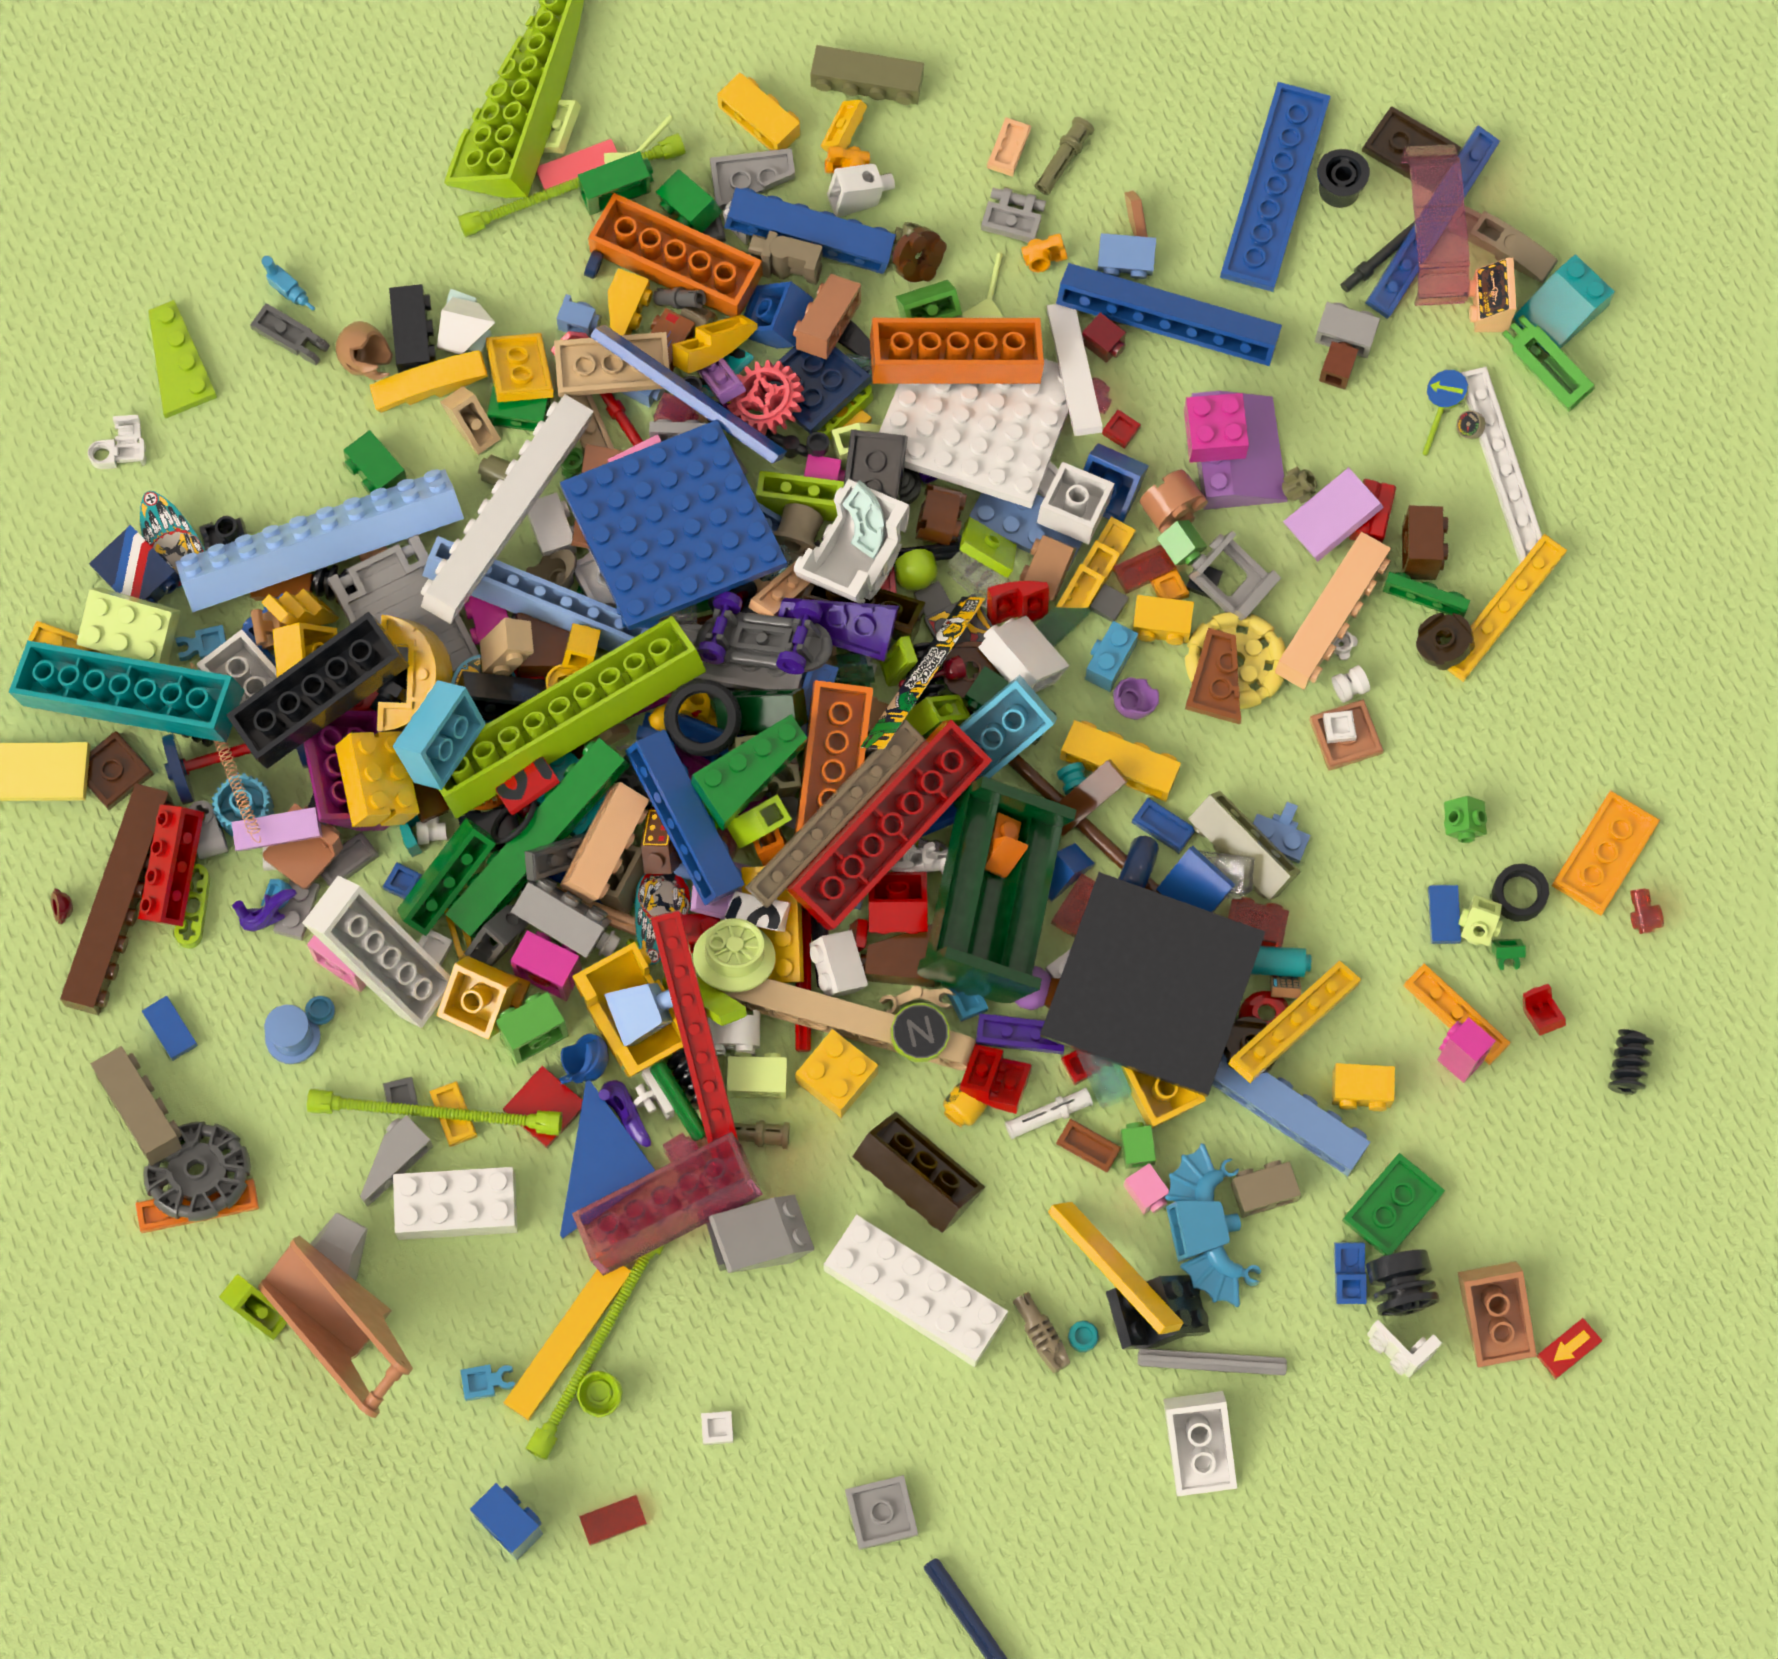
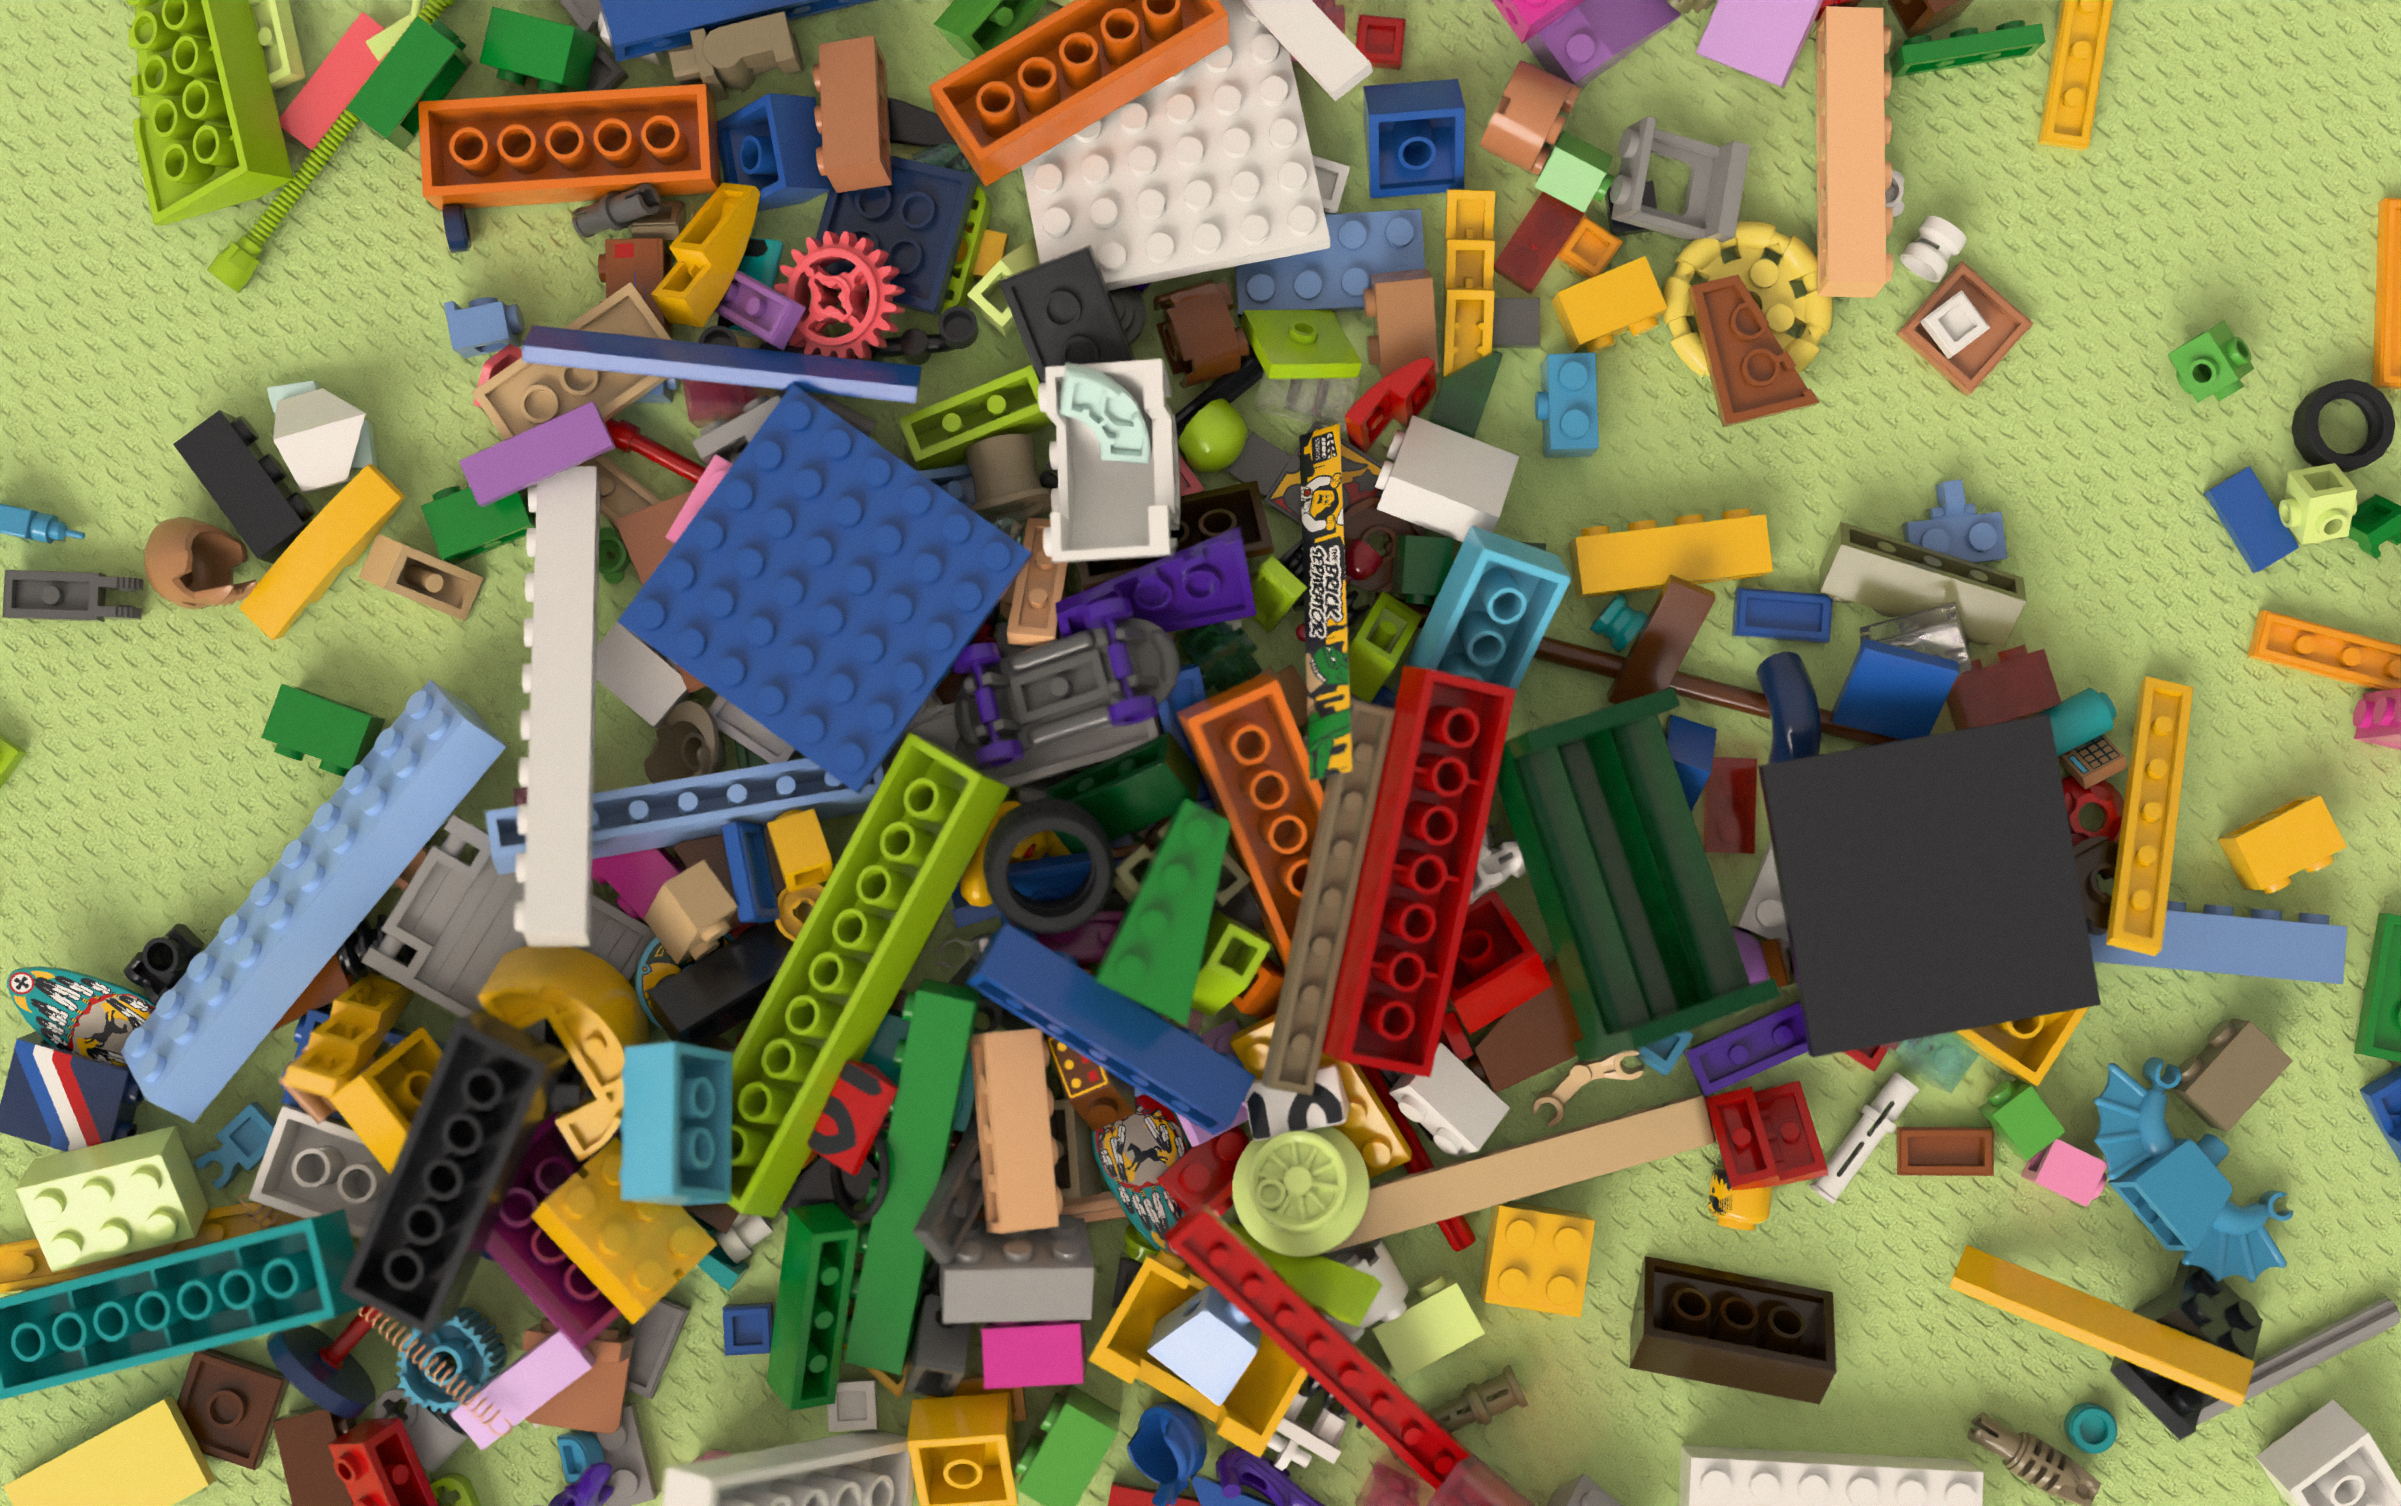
camera: 30 degrees left, 15 degrees up
olive brick [478,454,511,486] -> none
yellow tile [486,333,554,403] -> none
white plate [596,931,621,957] -> none
yellow slope [608,268,653,335] -> none
green axle [650,1061,706,1141] -> none
dark pink brick [804,454,846,481] -> none
black tile [890,1003,950,1062] -> none
orange slope [985,812,1028,878] -> none
white brick [1037,462,1115,545] -> none
medium lavender hair [1113,677,1159,720] -> none
dark brown plate [1416,613,1475,670] -> none
none -> medium lavender tile [459,401,616,507]
none -> blue tile [722,822,780,923]

